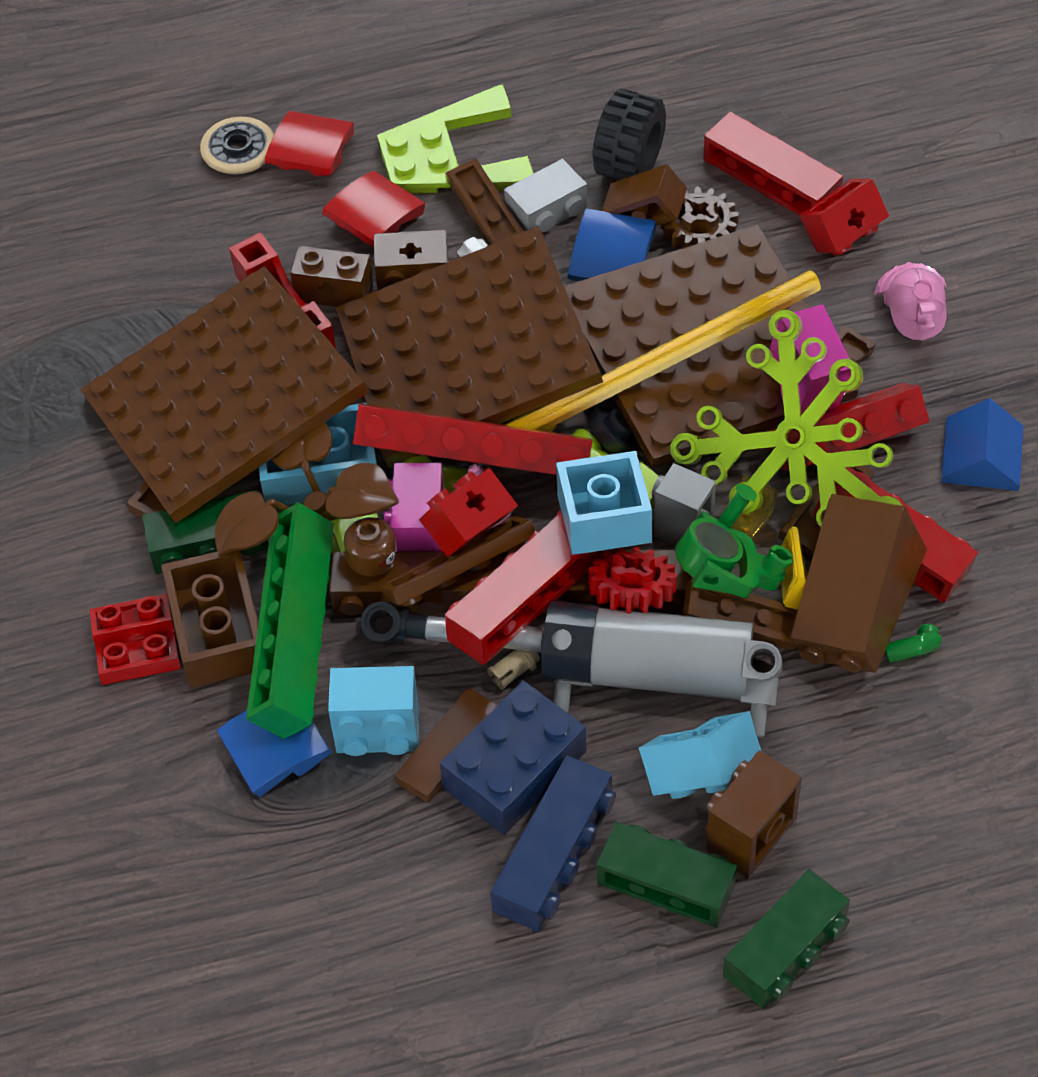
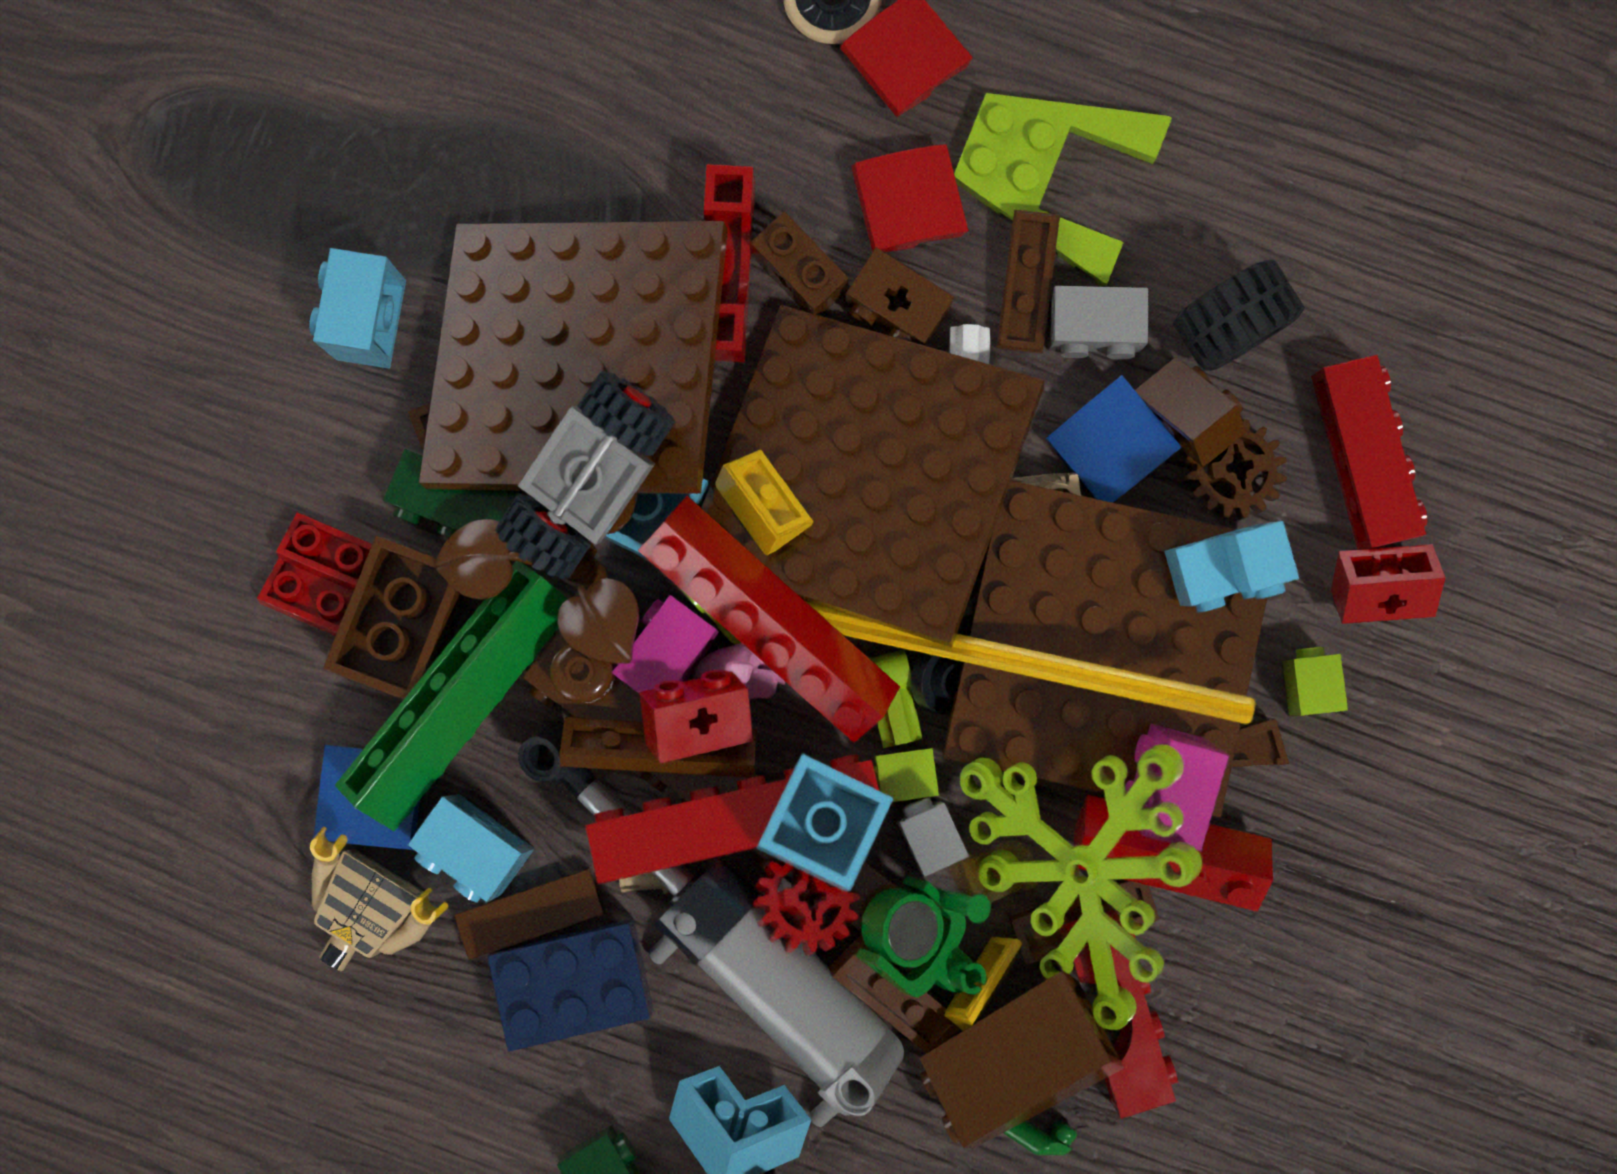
camera: 30 degrees right, 30 degrees up
dark blue brick [490,755,616,932] -> none
bright pink helmet [874,262,947,340] -> none
blue slope [941,398,1023,491] -> none
none -> medium azure brick [309,248,406,369]
none -> torso [310,827,448,971]
none -> plate [495,371,675,579]
none -> yellow slope [715,449,814,555]
none -> medium azure brick [1164,521,1299,613]
none -> lime brick [1282,647,1348,716]

